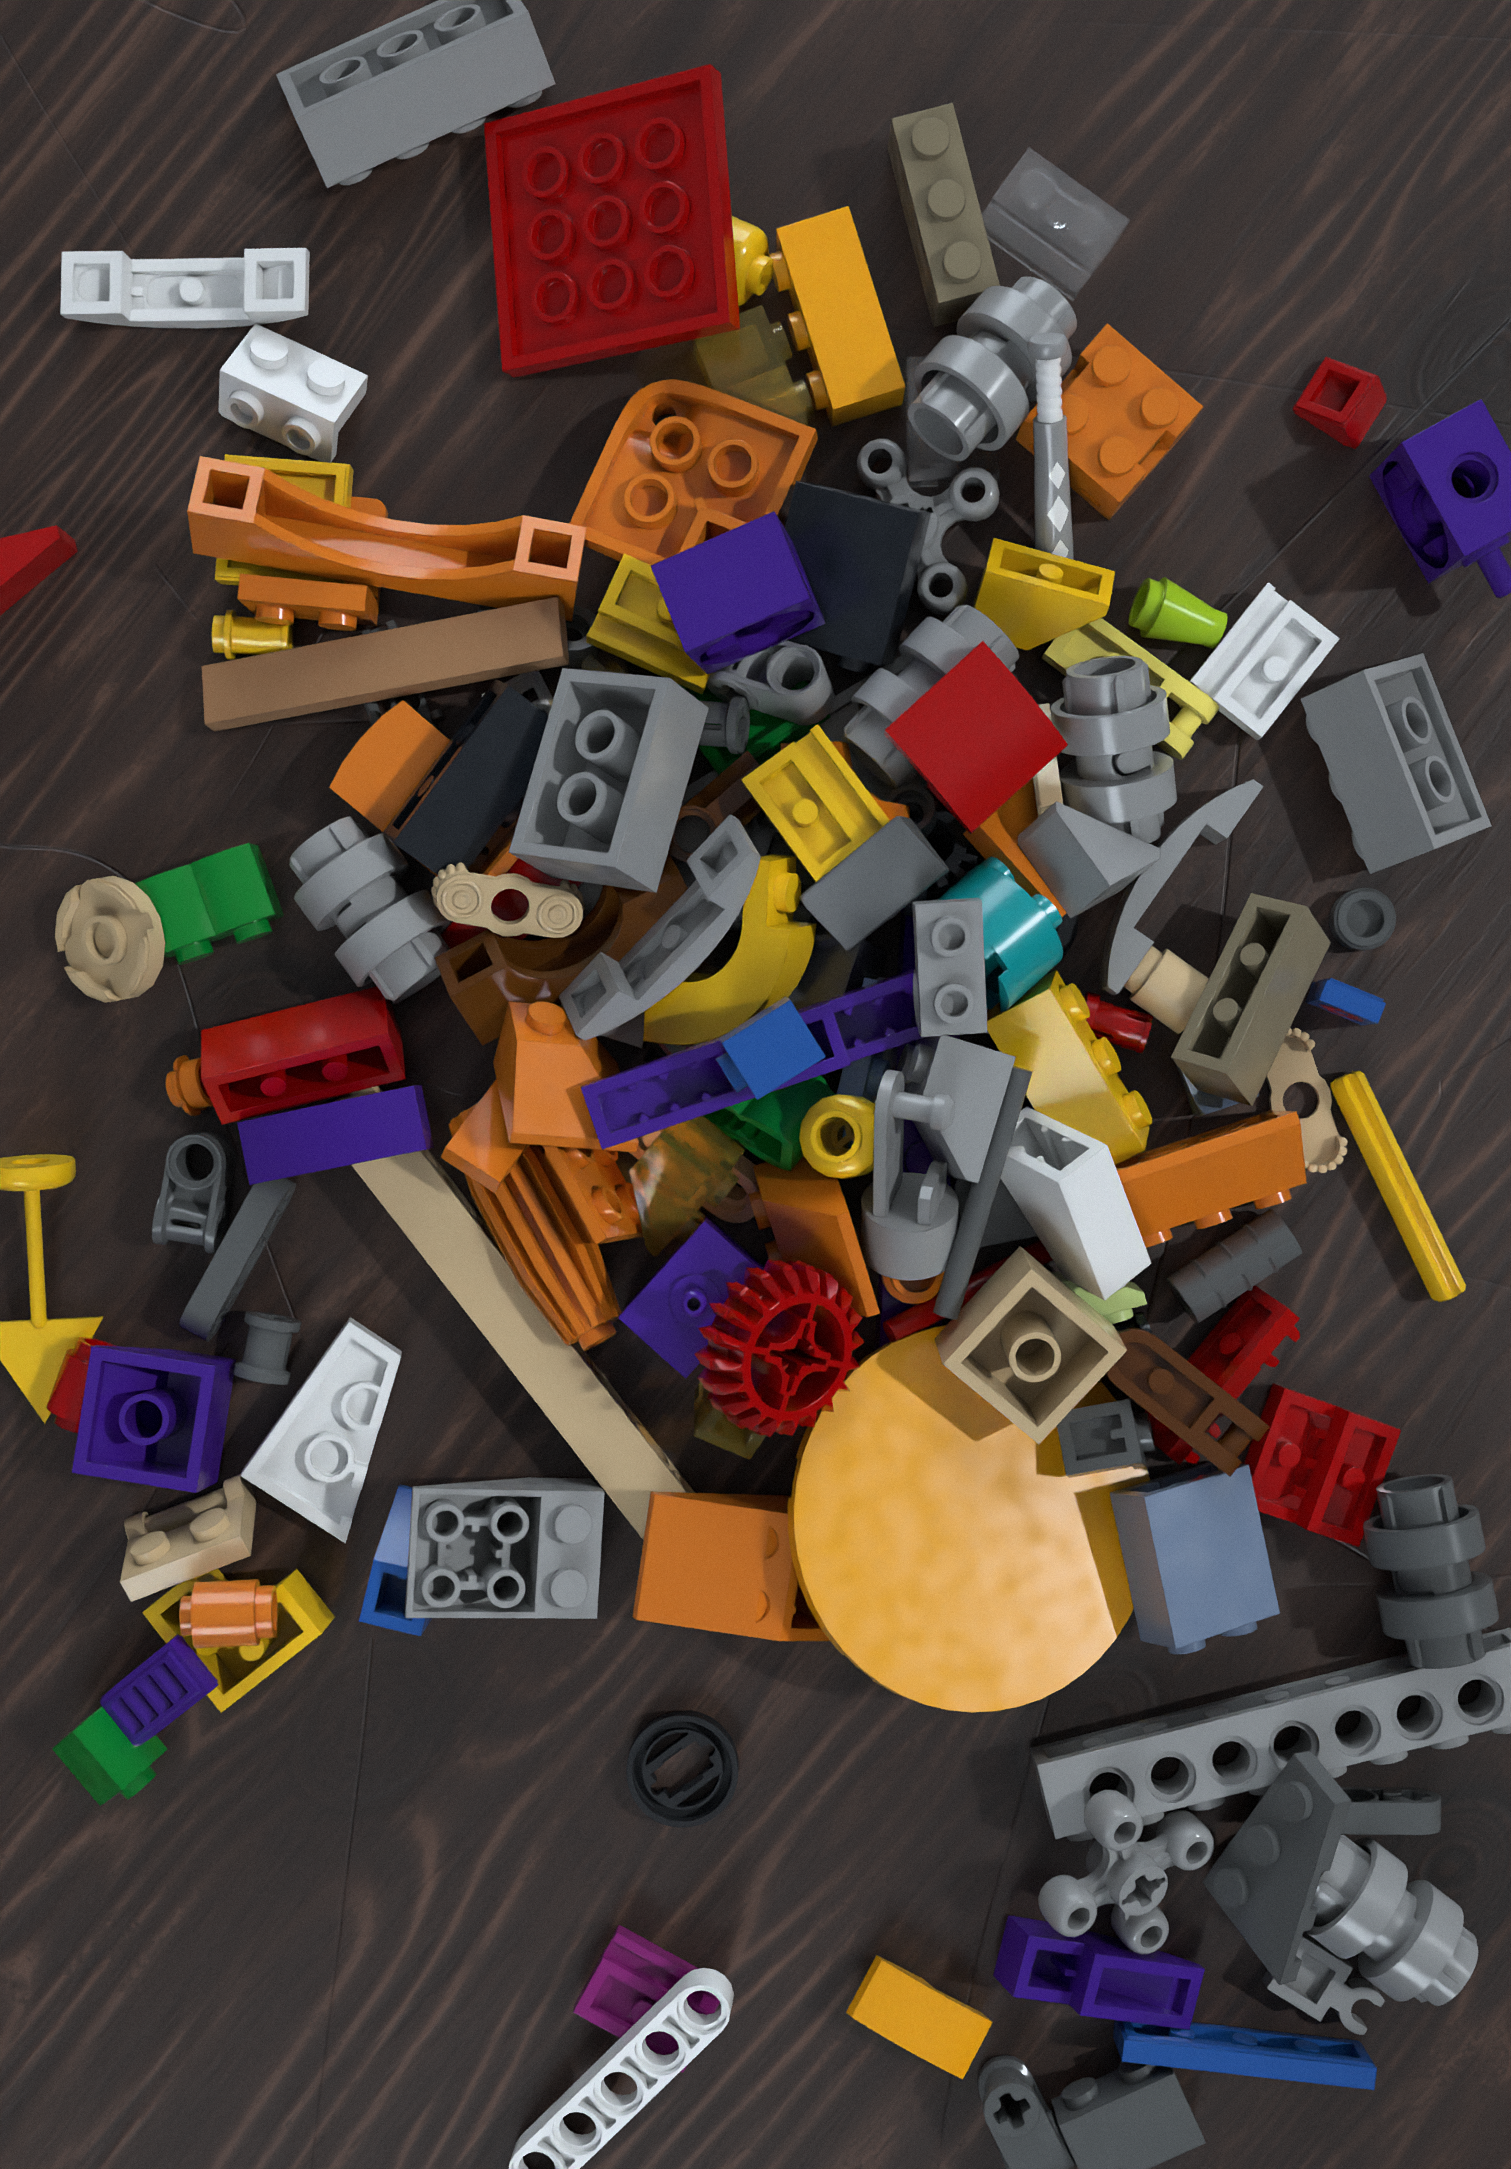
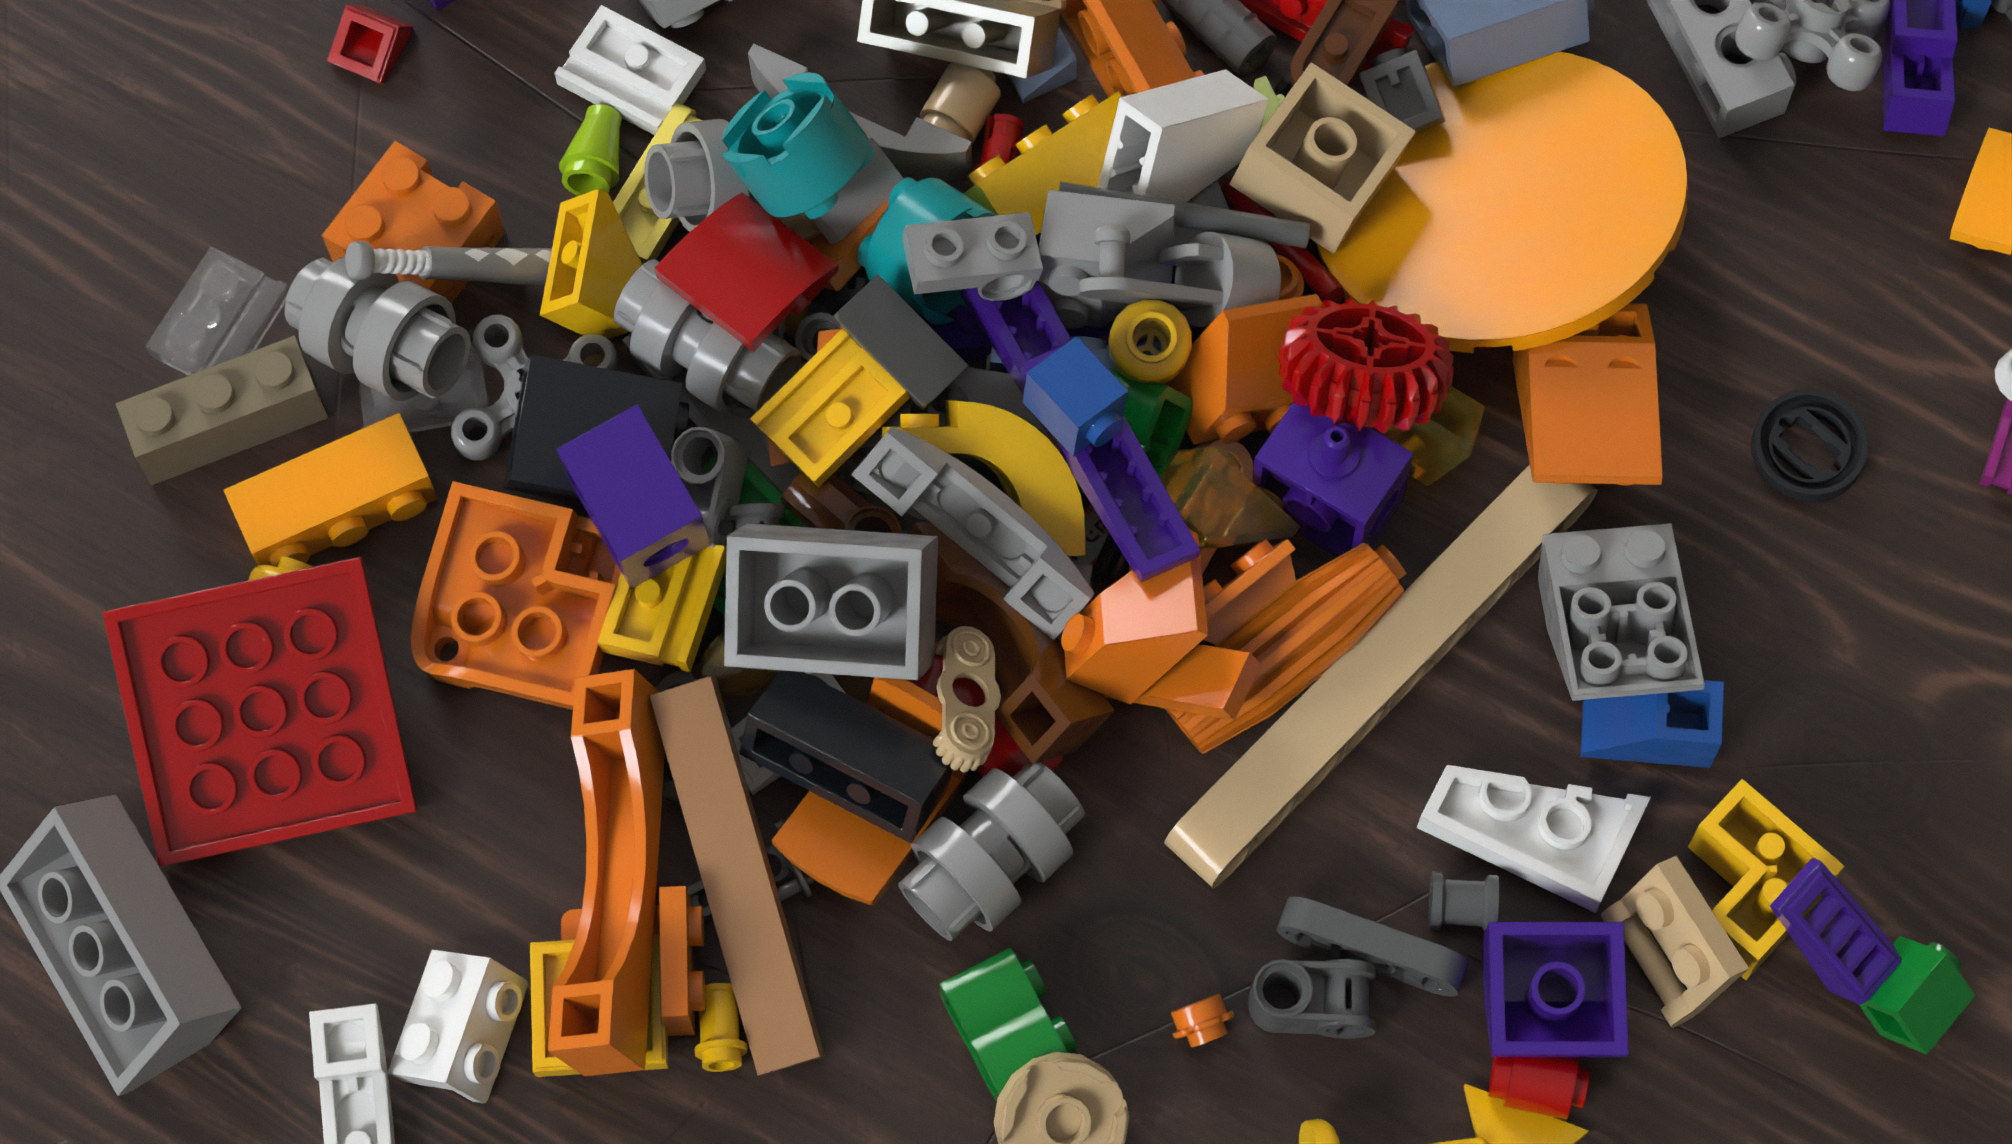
camera: 95 degrees left, 20 degrees down
orange brick [179,1579,278,1648] -> none
red brick [201,987,406,1125] -> none
dark purple slope [237,1085,434,1185] -> none
clear yellow slope [692,305,815,426] -> none
none -> teal brick [722,72,875,219]

